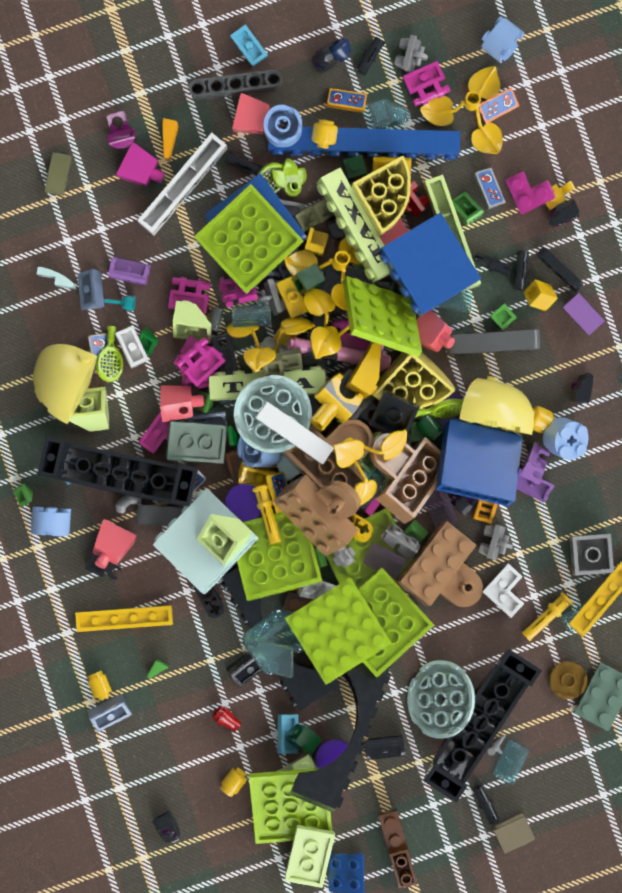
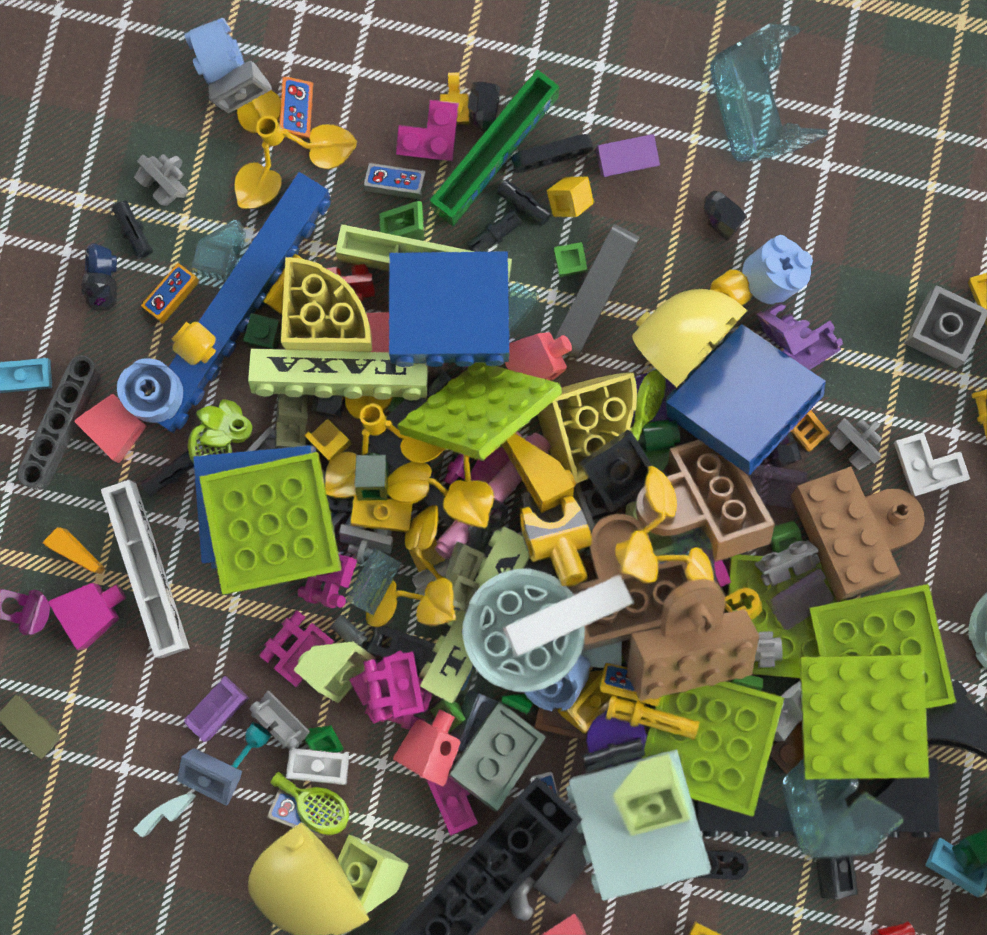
camera: 60 degrees left, 5 degrees down
dark pink plate [402,61,450,107] -> none
none -> light grey slope [209,61,272,113]
none -> light grey hinge [249,691,310,751]
none -> green brick [430,69,560,227]
none -> black pin [582,737,645,773]

